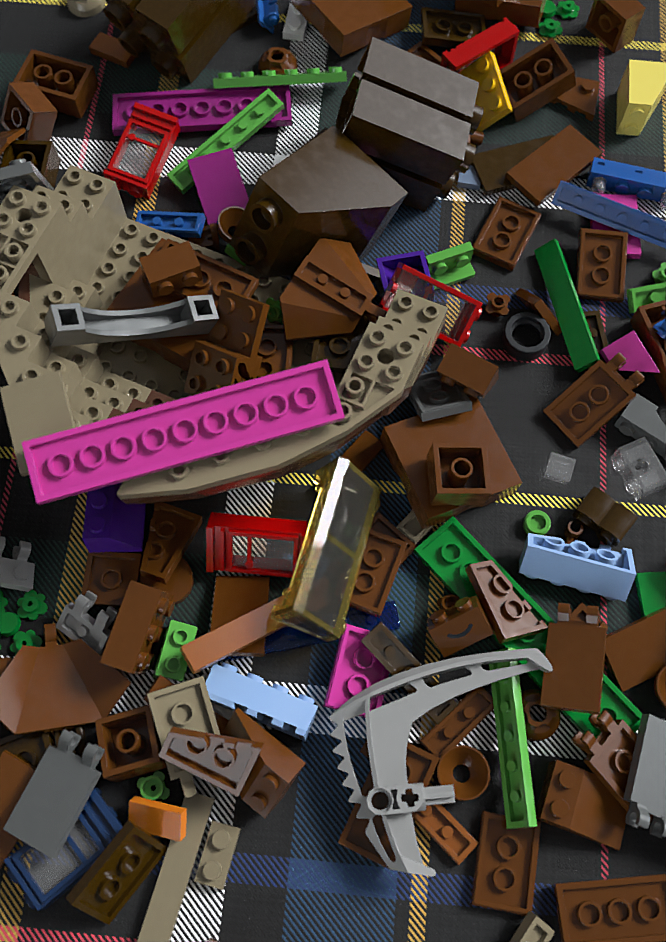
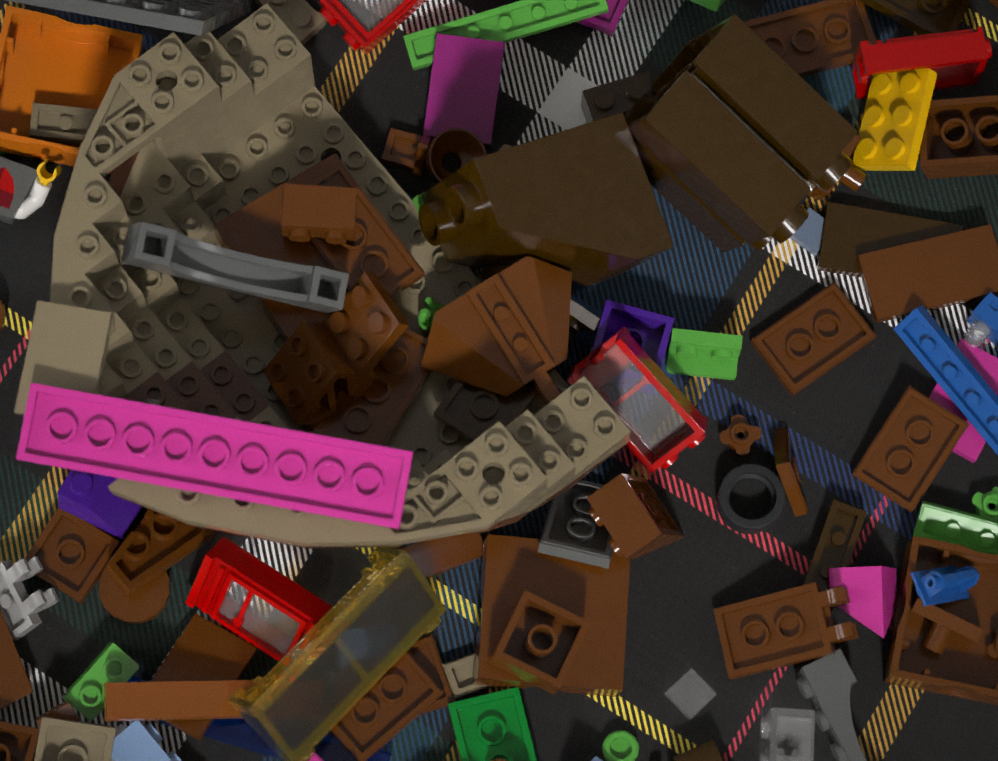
camera: 25 degrees right, 5 degrees up
reddish brown brick [100,580,175,674] -> none
blue tile [135,210,206,238] -> none
green tile [534,238,600,373] -> none

